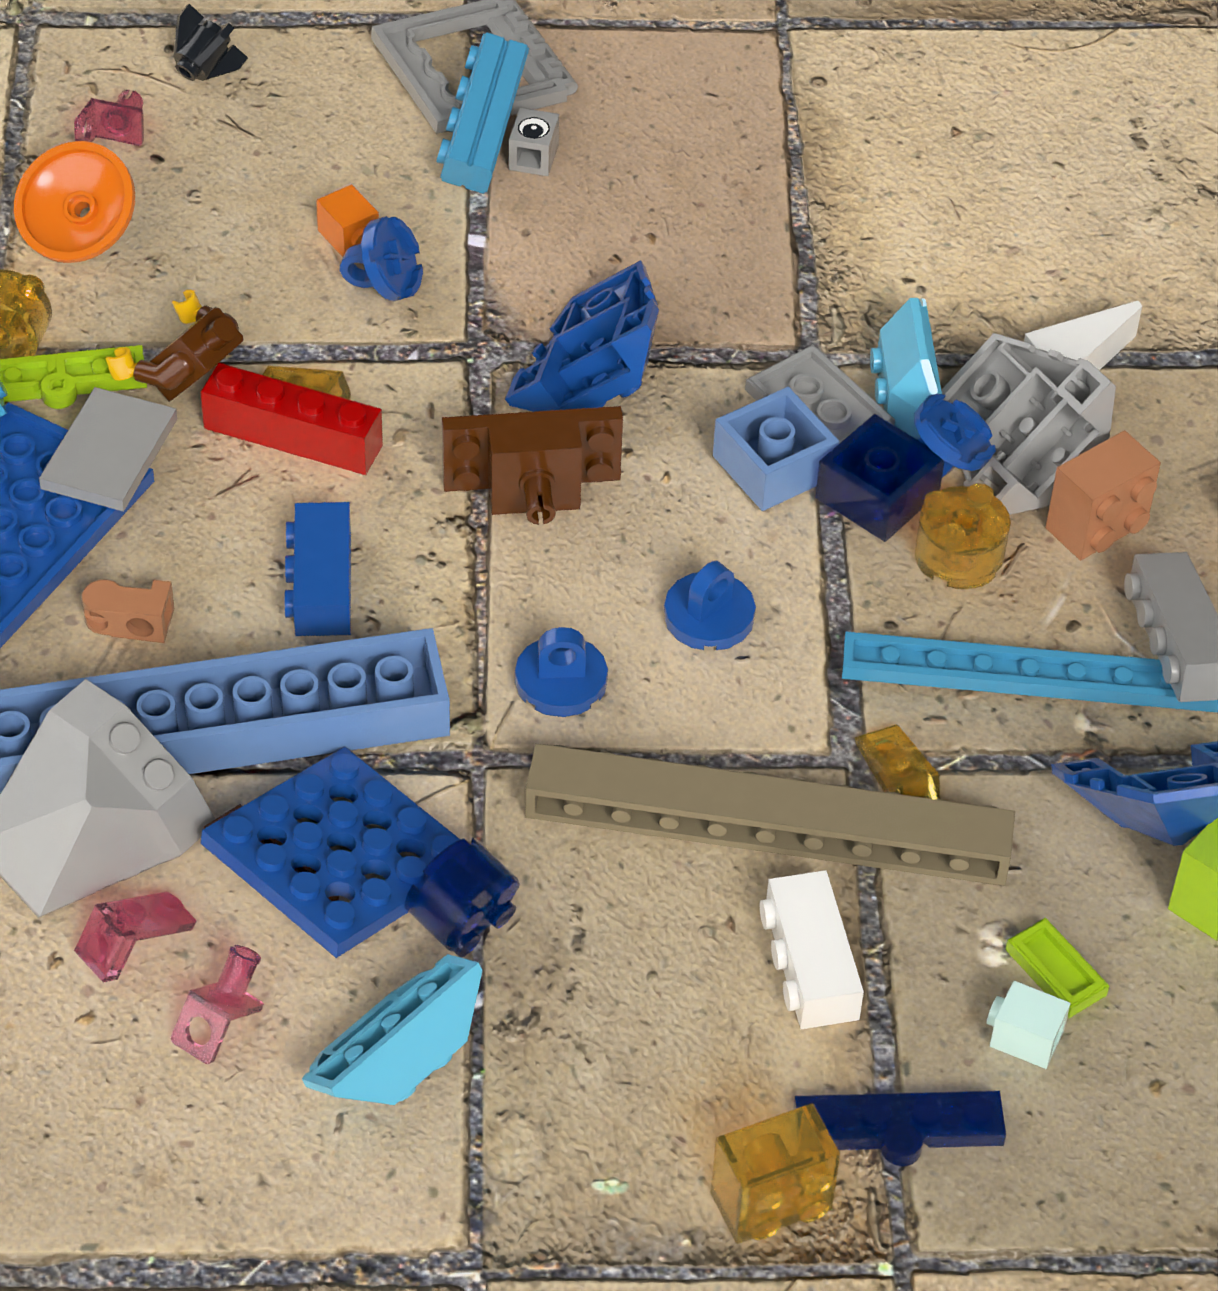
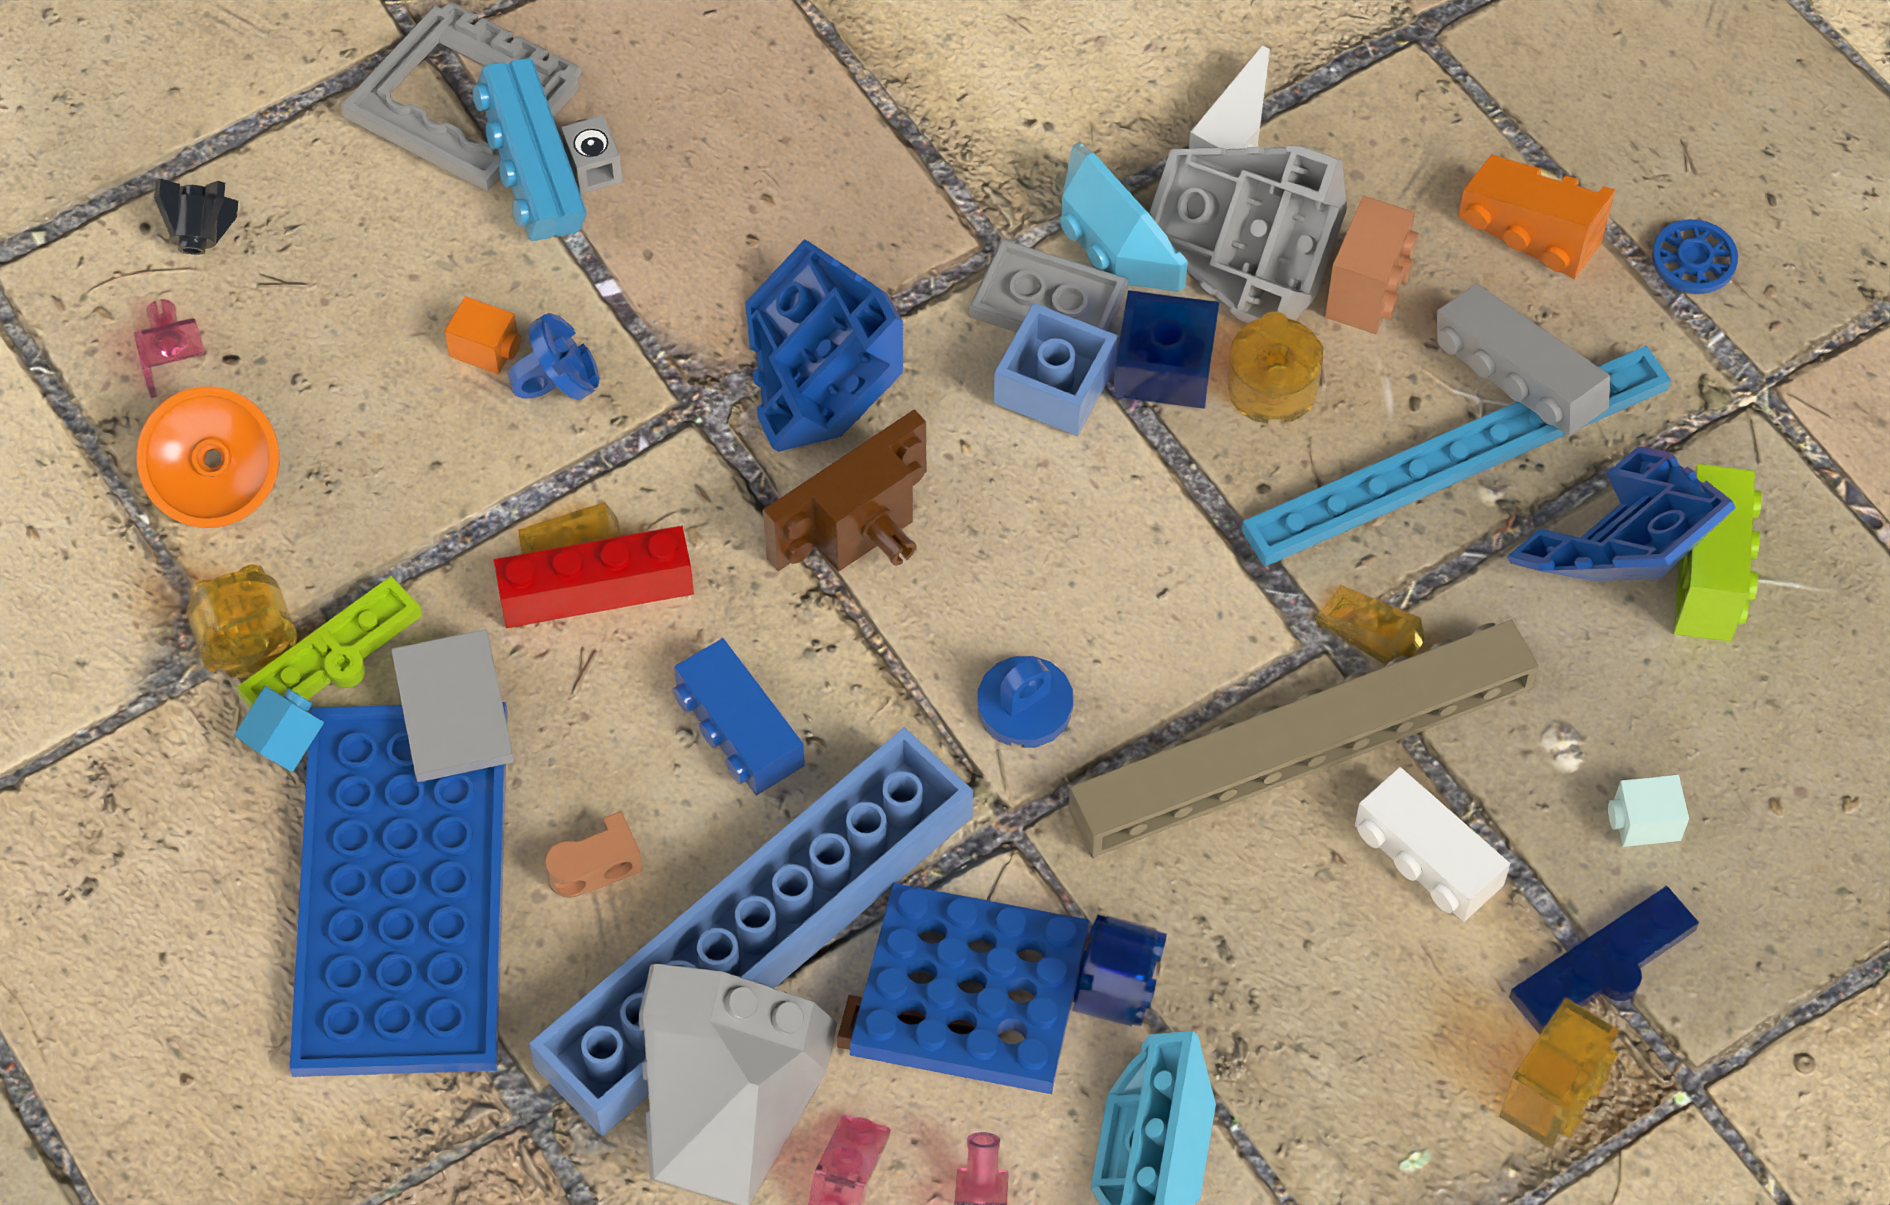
camera: 30 degrees left, 10 degrees up
reddish brown torso [105,290,244,402] -> none
blue tile [664,561,756,650] -> none
blue tile [909,394,996,482] -> none
lime tile [1005,917,1109,1018] -> none

